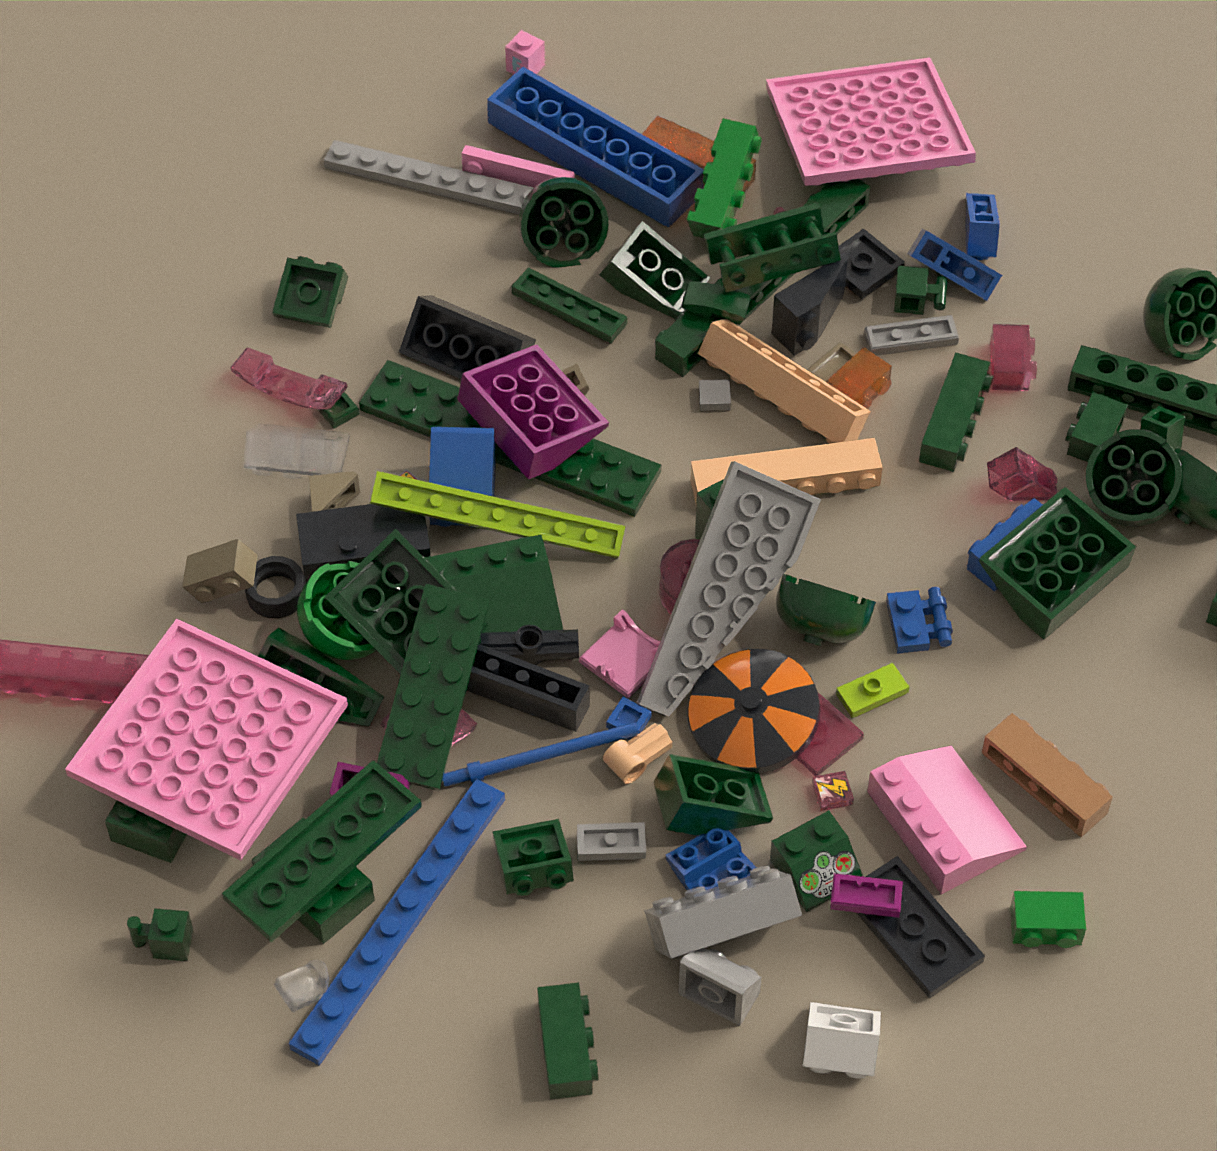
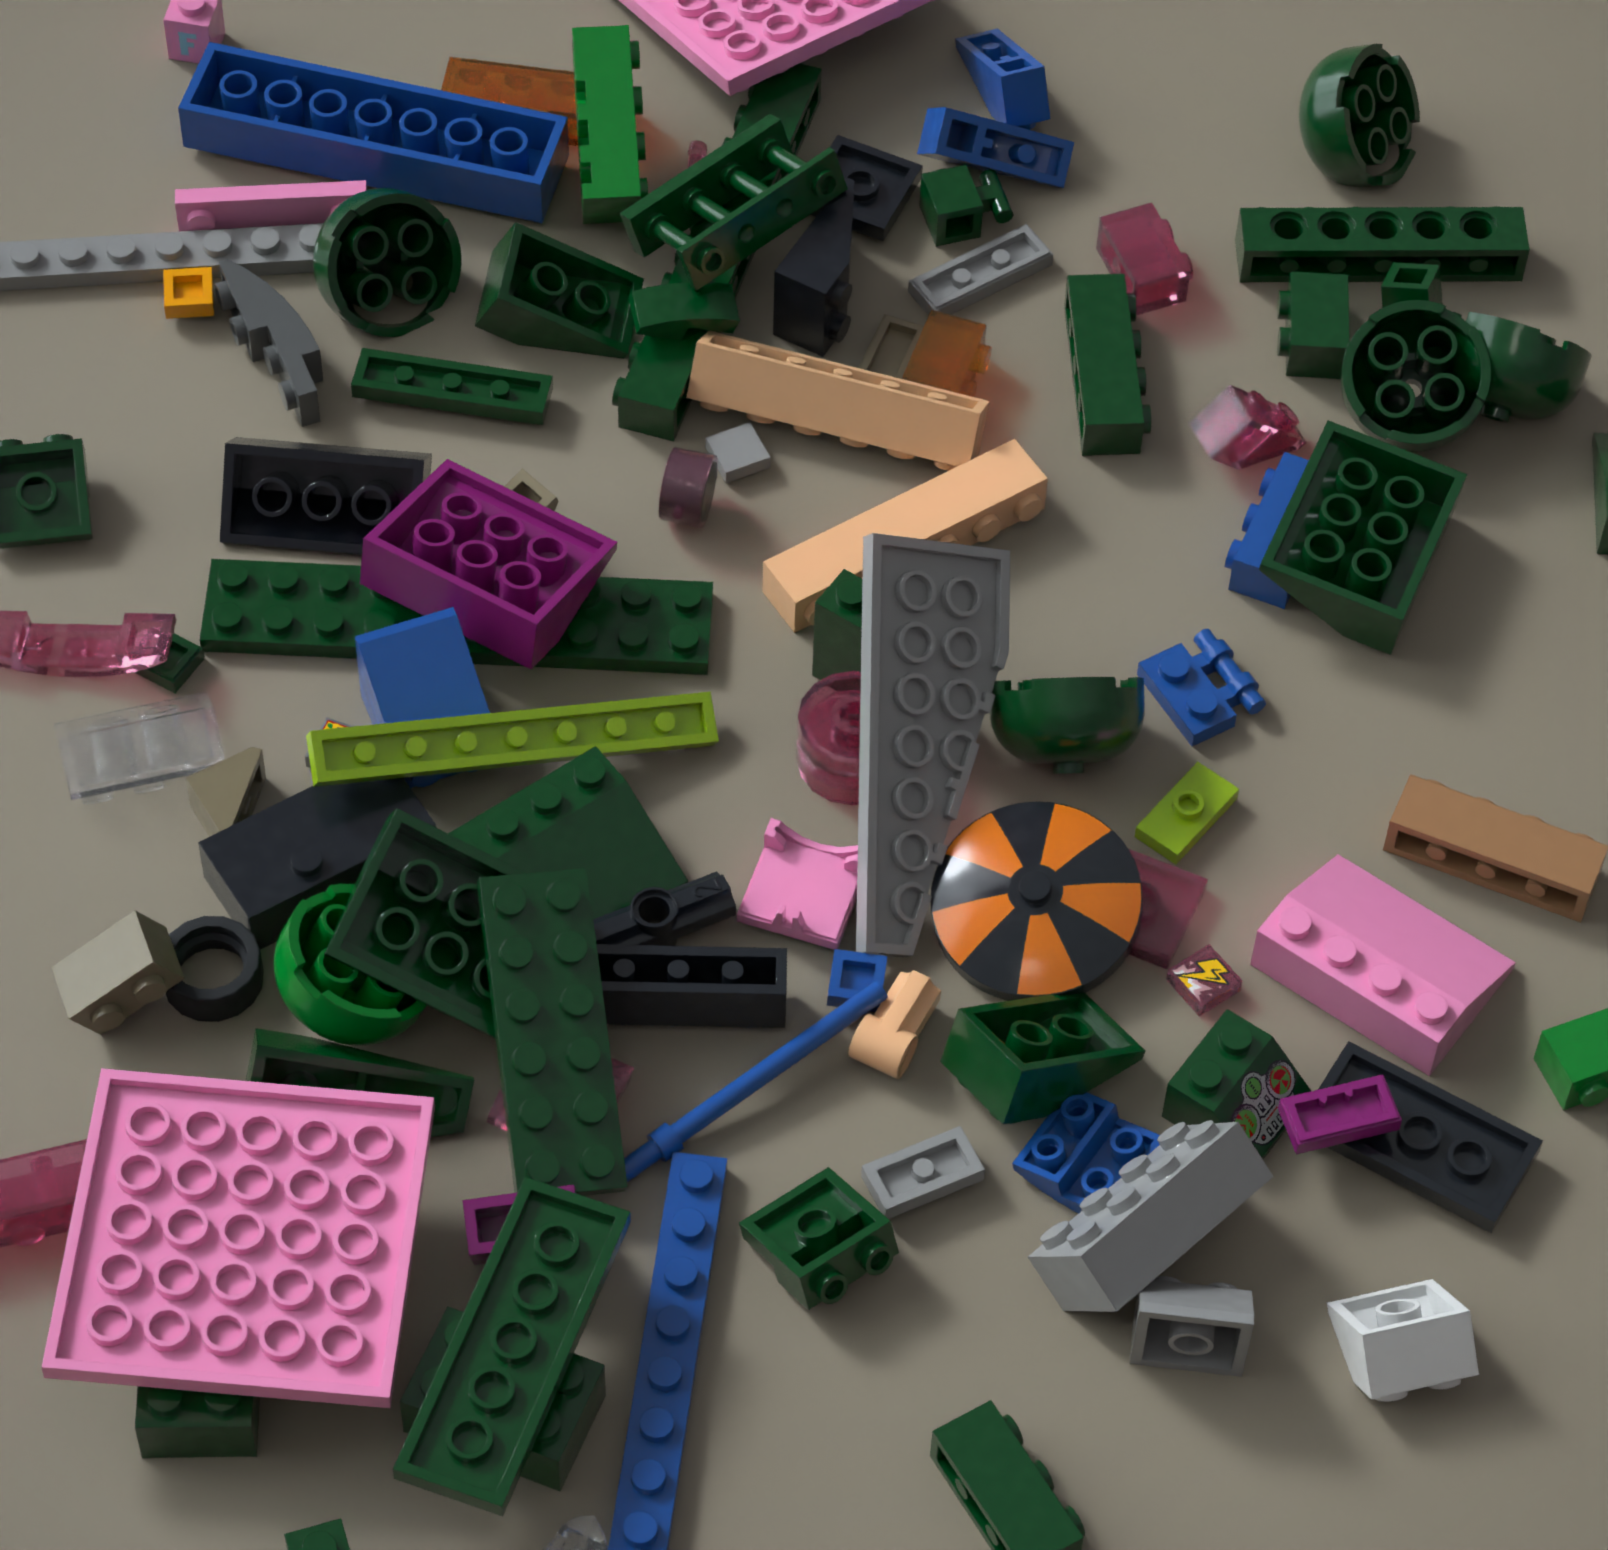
camera: 25 degrees left, 0 degrees up
none -> light orange plate [163,267,214,319]
none -> dark grey slope [215,259,323,427]
none -> clear pink piece [658,447,718,528]

